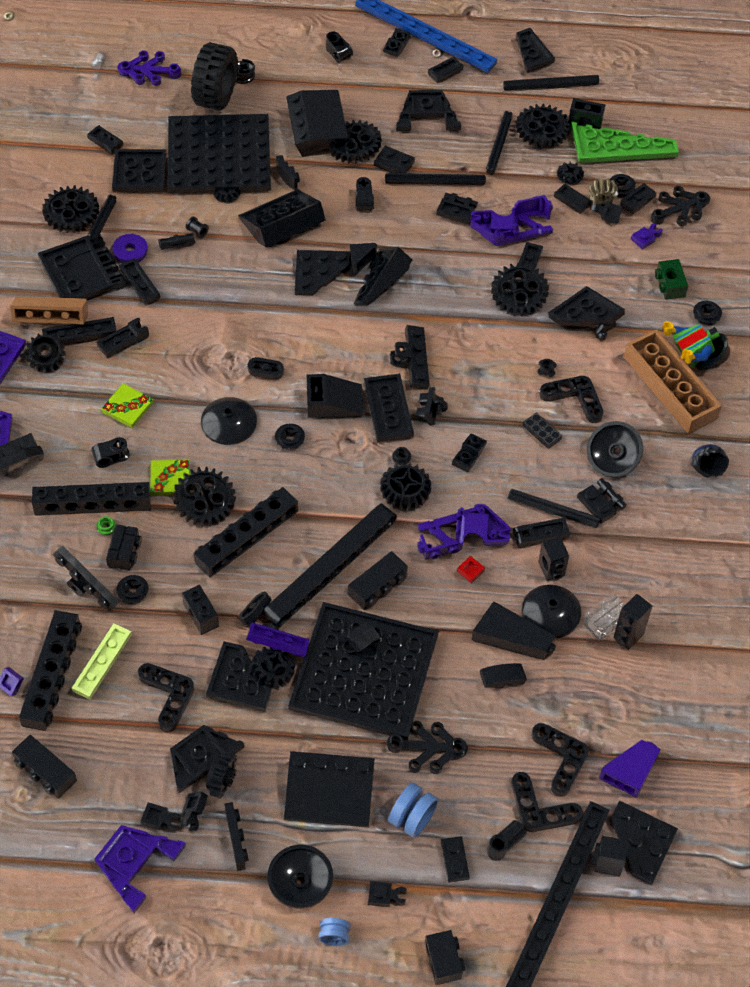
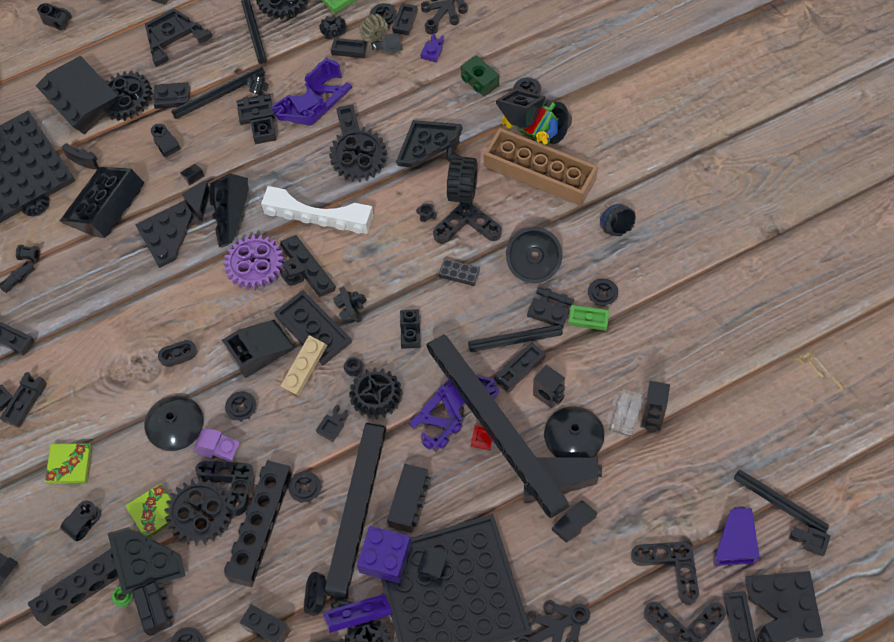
camera: 25 degrees left, 5 degrees up
none -> black plate [107,527,186,595]
none -> black slope [180,164,204,185]
none -> medium lavender brick [193,429,240,462]
none -> black beam [195,461,254,516]
none -> medium lavender gear [223,234,285,291]
none -> black gear [246,74,269,94]
none -> black piece [251,117,277,144]
none -> white arch [261,186,374,234]
none -> tan plate [281,335,327,396]
none -> black gear [288,471,321,503]
none -> black plate [316,405,349,442]
none -> dark purple brick [357,526,412,584]
none -> black beam [426,334,569,518]
none -> black tyre [447,156,478,203]
none -> black slope [496,89,546,129]
none -> bright green plate [568,305,610,331]
none -> black gear [588,278,618,307]
none -> black axle [734,470,829,533]
none -> black plate [789,527,831,557]

